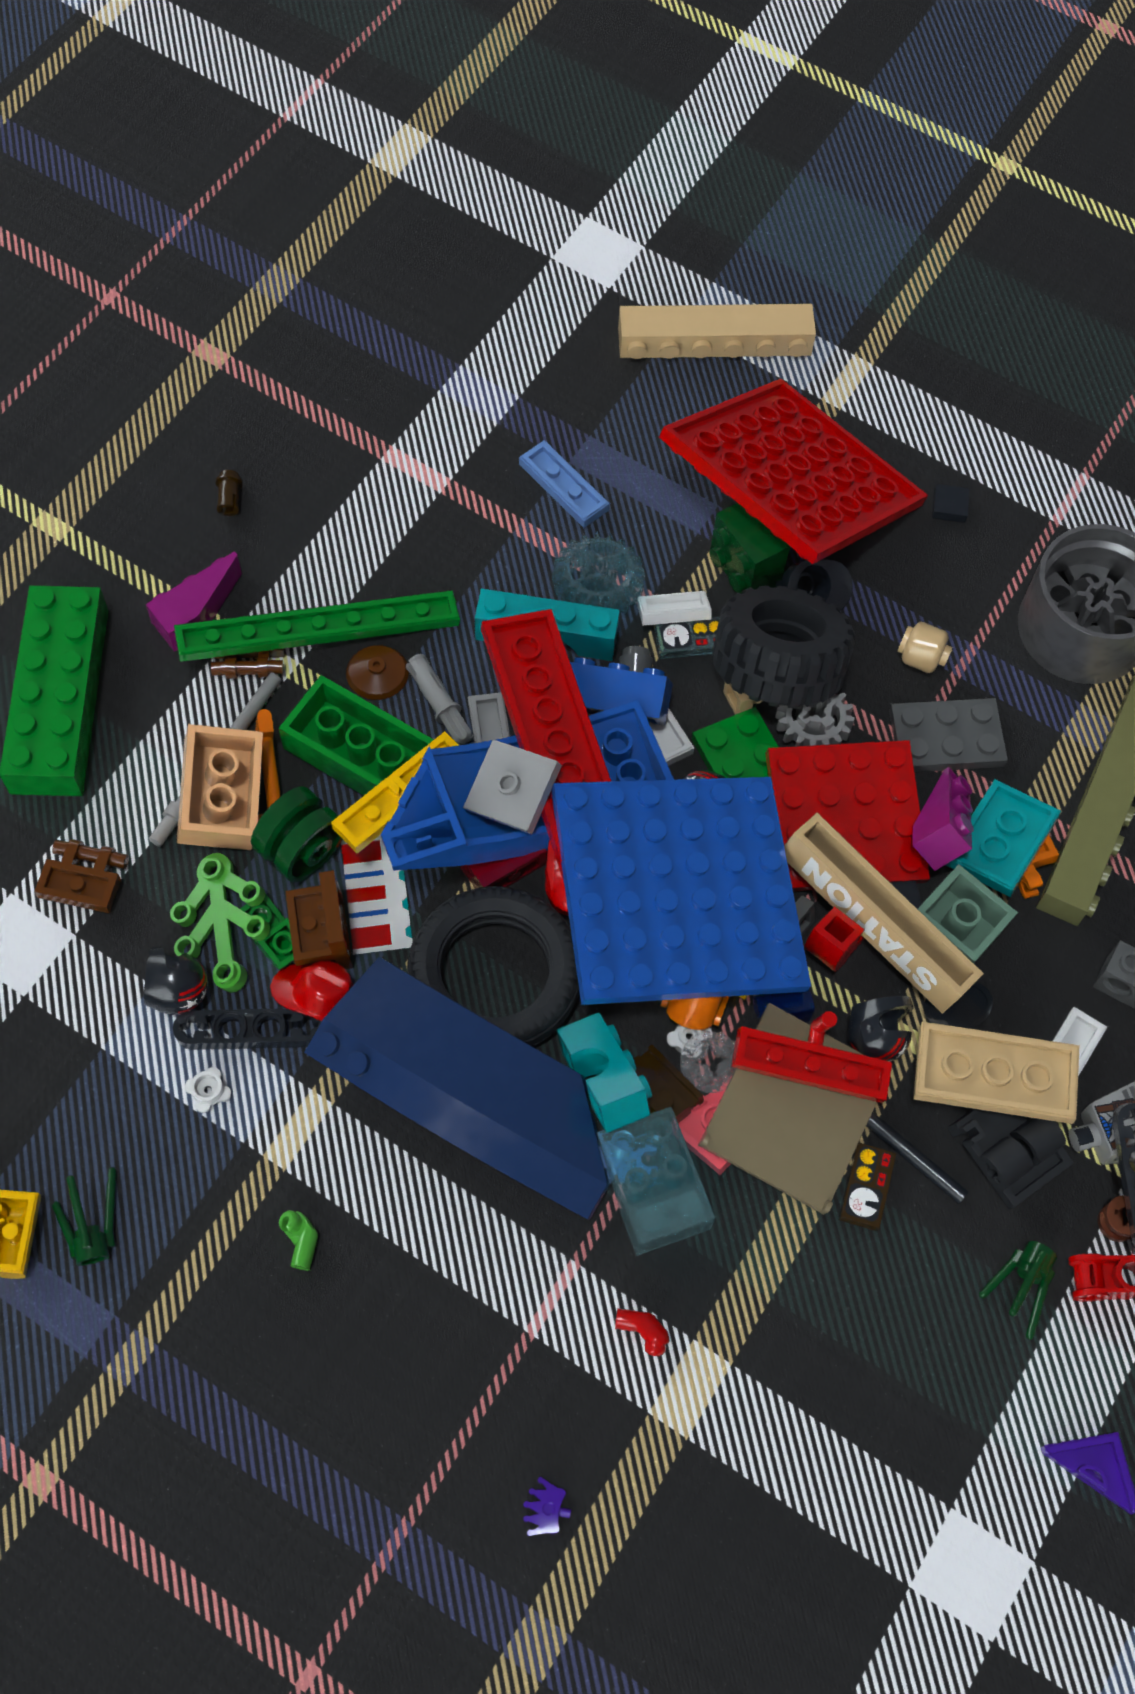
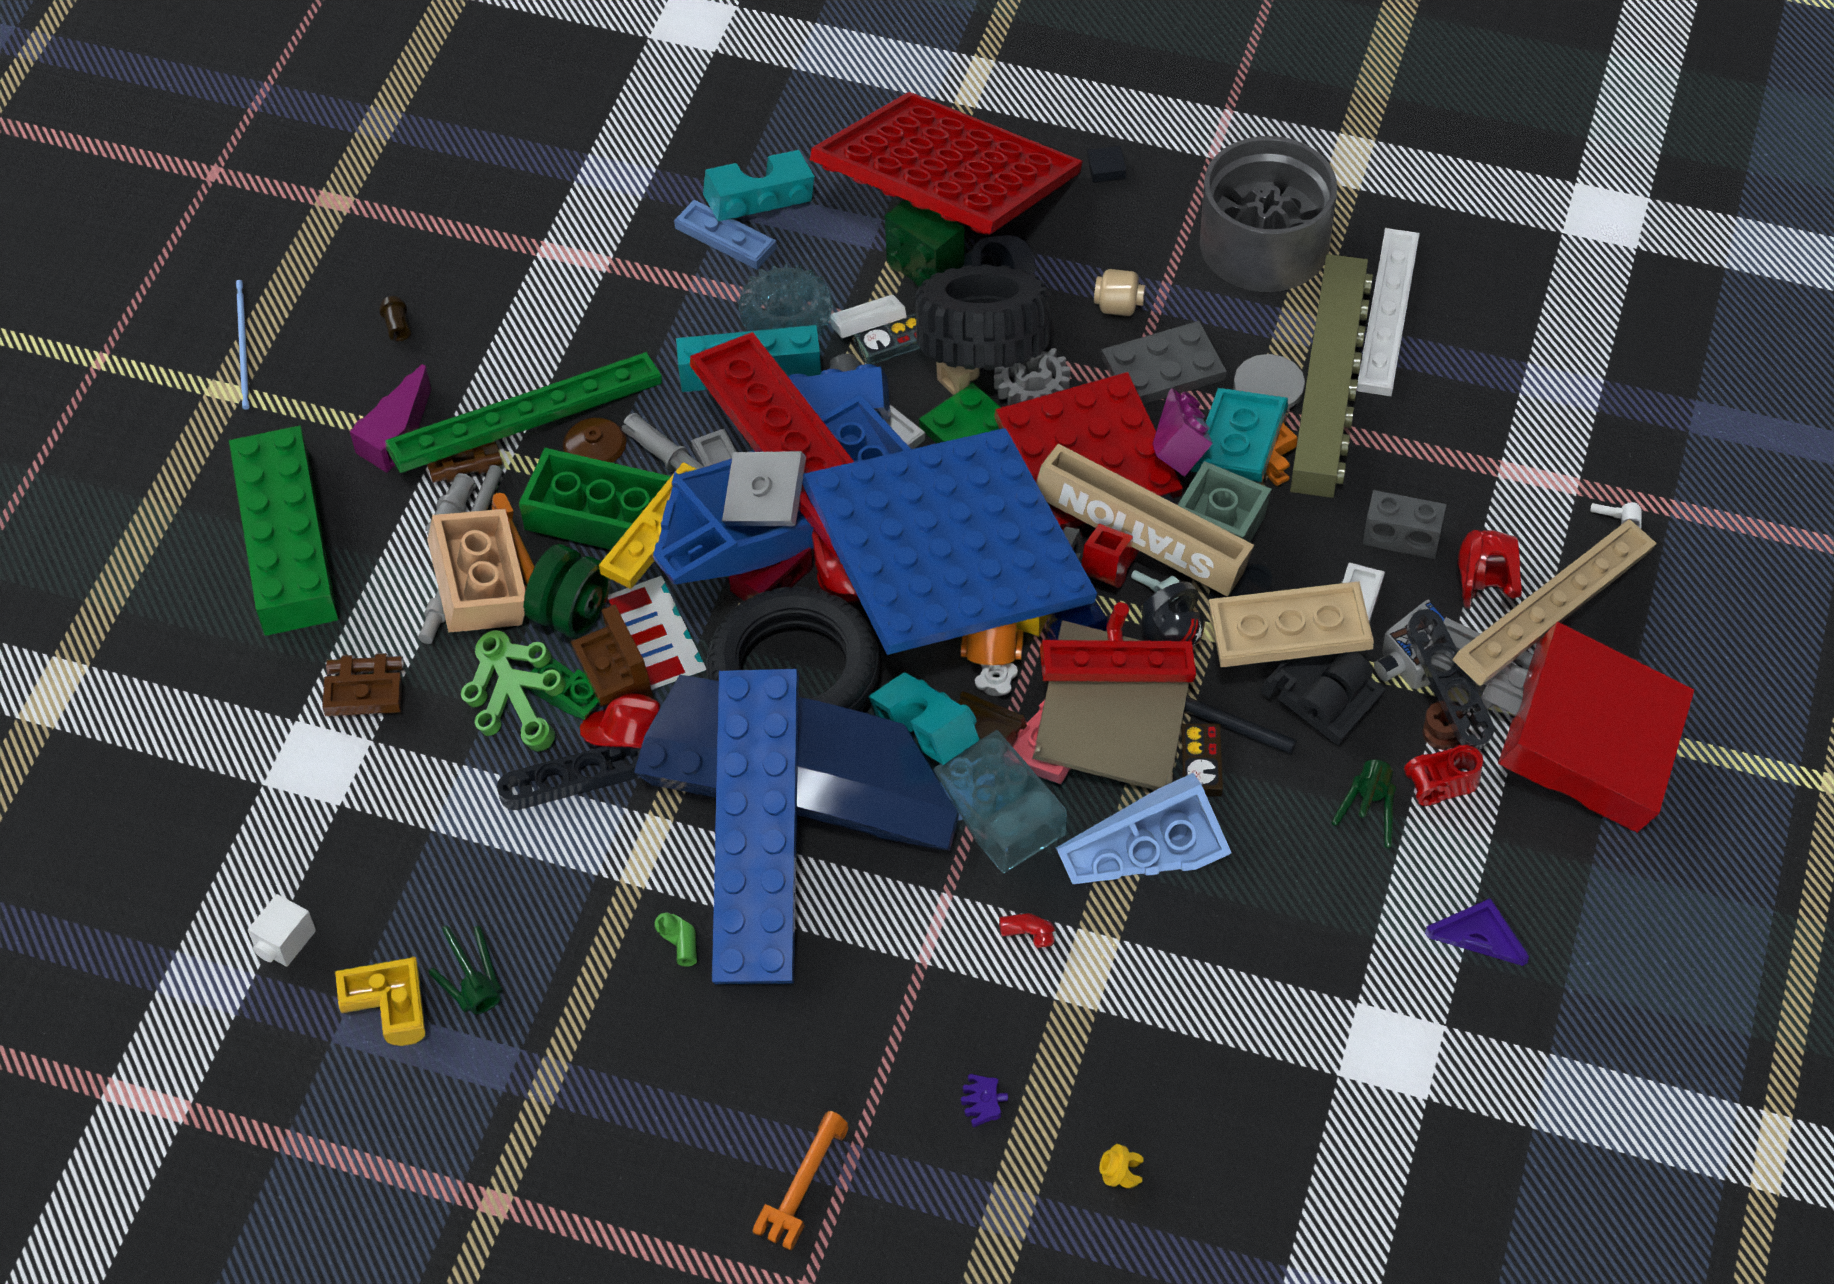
camera: 10 degrees left, 10 degrees down
black helmet [144,946,208,1015] -> none
white plate [185,1067,231,1113] -> none
tan brick [618,304,816,359] -> none
clear gear [680,1030,736,1093] -> none
none -> light blue piece [236,280,249,410]
none -> light grey pin [425,473,476,535]
none -> teal arch [703,150,815,221]
none -> blue plate [712,669,799,984]
none -> orange hinge [753,1111,848,1250]
none -> light blue wedge [1056,773,1232,884]
none -> yellow plate [1099,1144,1143,1188]
none -> light aqua hand [1131,570,1179,602]
none -> light grey tile [1233,354,1305,413]

